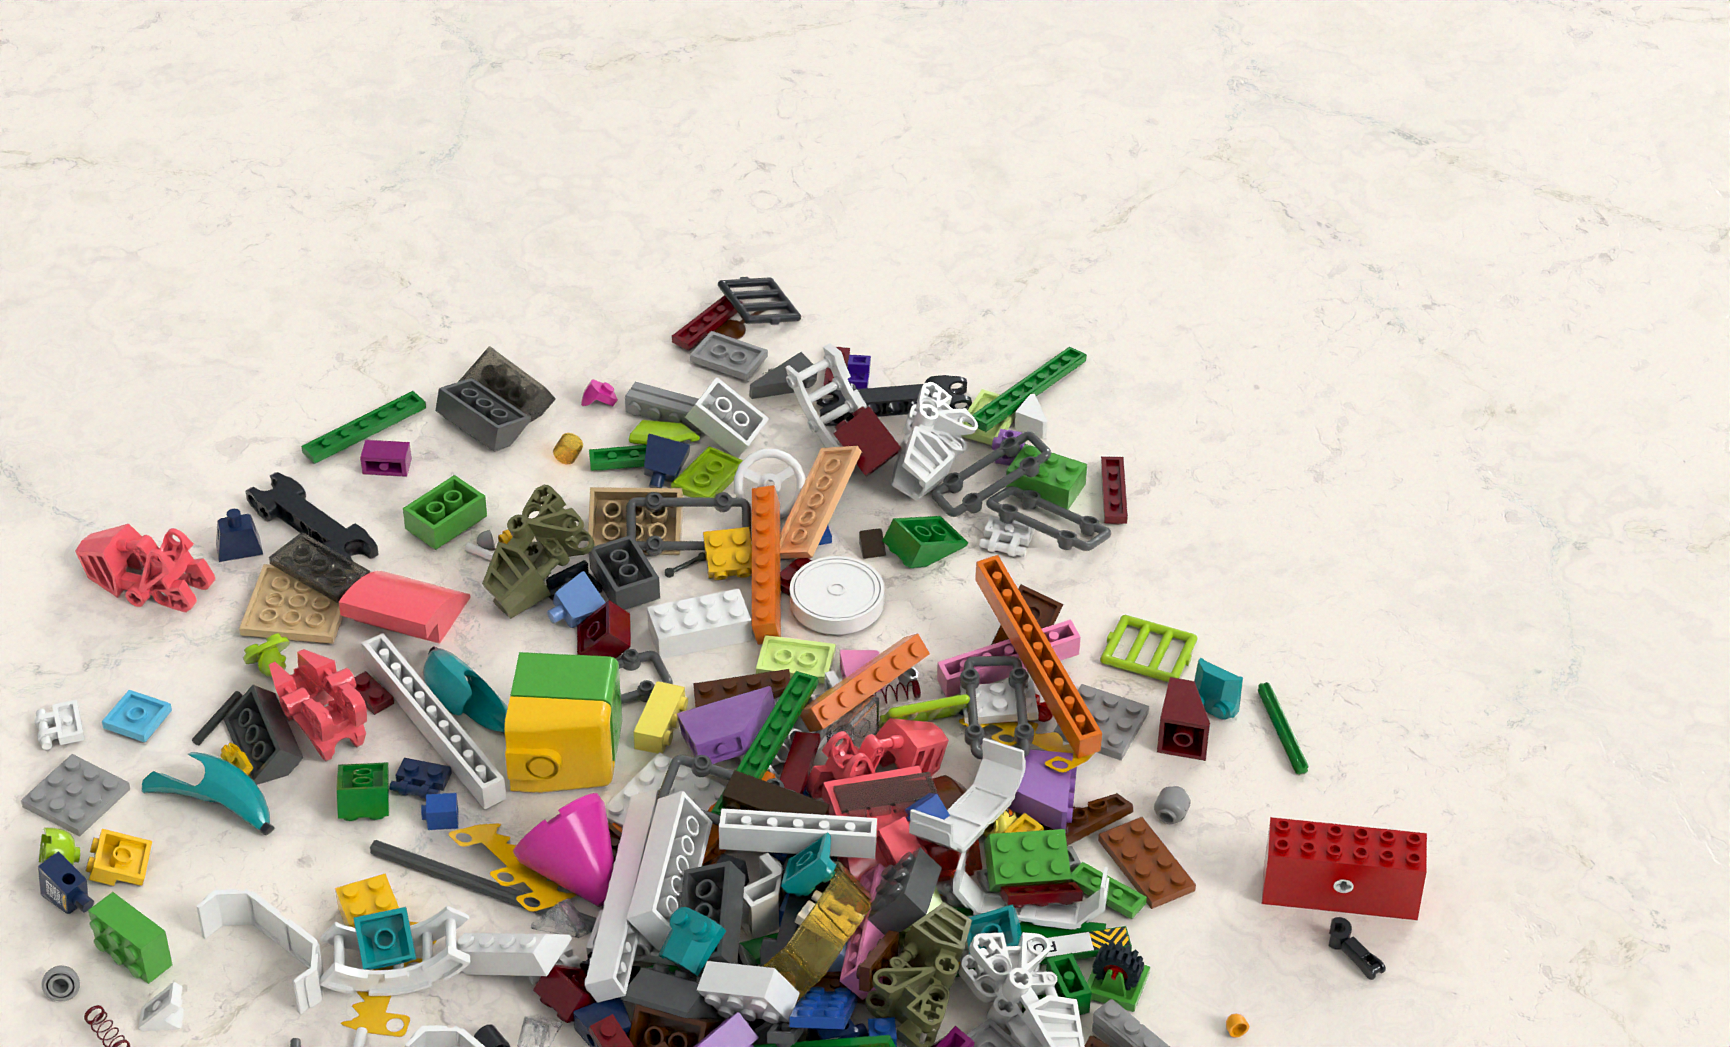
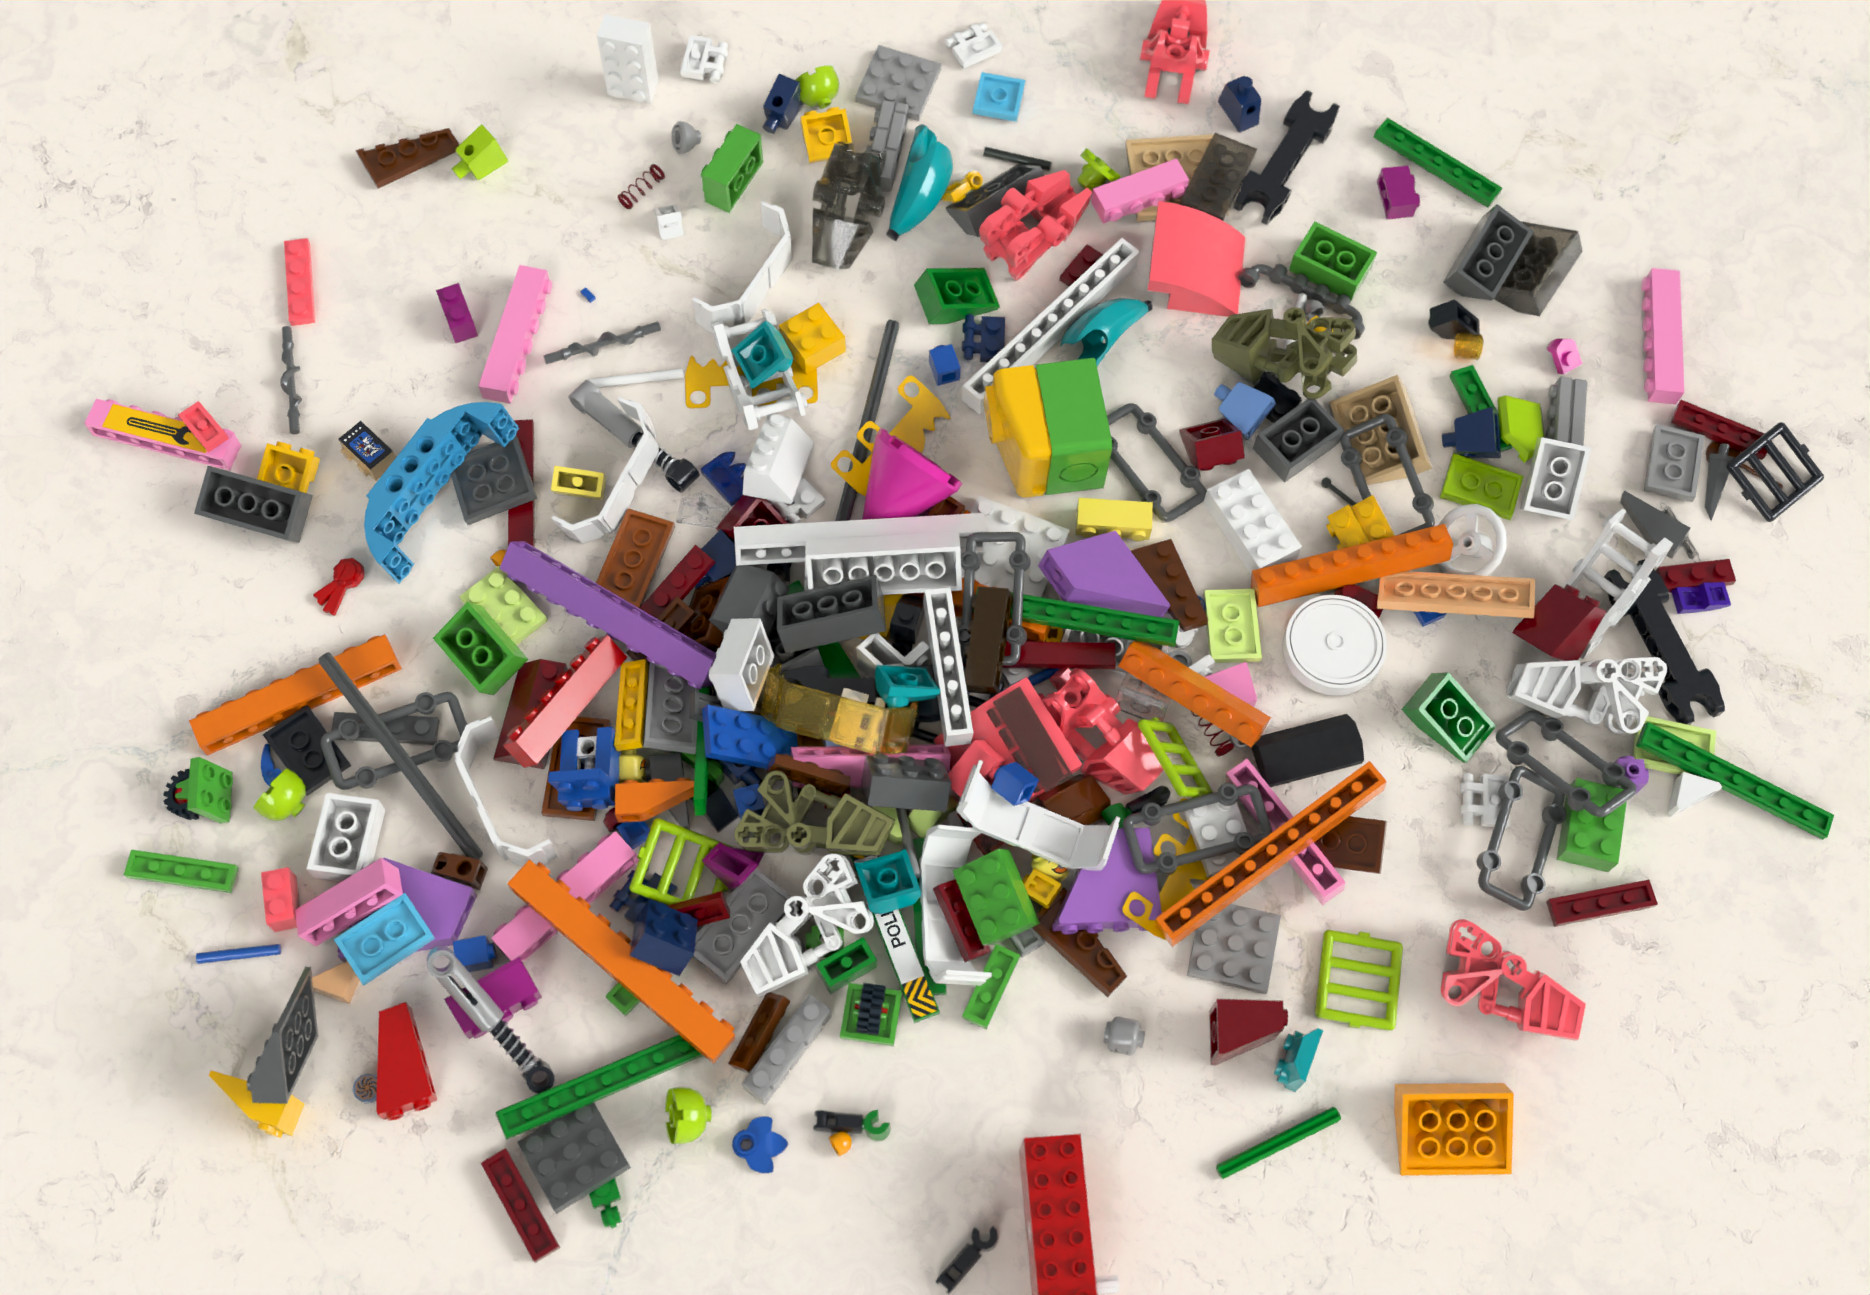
camera: 75 degrees right, 25 degrees up
clear slope [531,898,590,938] -> none
teal slope [659,907,726,976] -> none
dark brown slope [859,528,886,559] -> none
dark orange plate [1098,817,1196,909] -> none
none -> clear blue plate [700,452,746,507]
none -> clear smoke piece [812,141,887,269]
none -> black piece [813,1110,891,1141]
none -> light grey brick [861,100,909,192]
none -> bright pink brick [1091,159,1189,224]
none -> piece [1101,786,1171,829]
none -> dark grey bar [1238,264,1365,339]
none -> black piece [1251,714,1364,787]
none -> light orange slope [1394,1083,1514,1175]
none -> black slope [1428,299,1480,341]
none -> coral piece [1441,919,1586,1041]
none -> bright pink brick [1641,268,1684,404]
none -> dark grey bar [1705,444,1734,521]

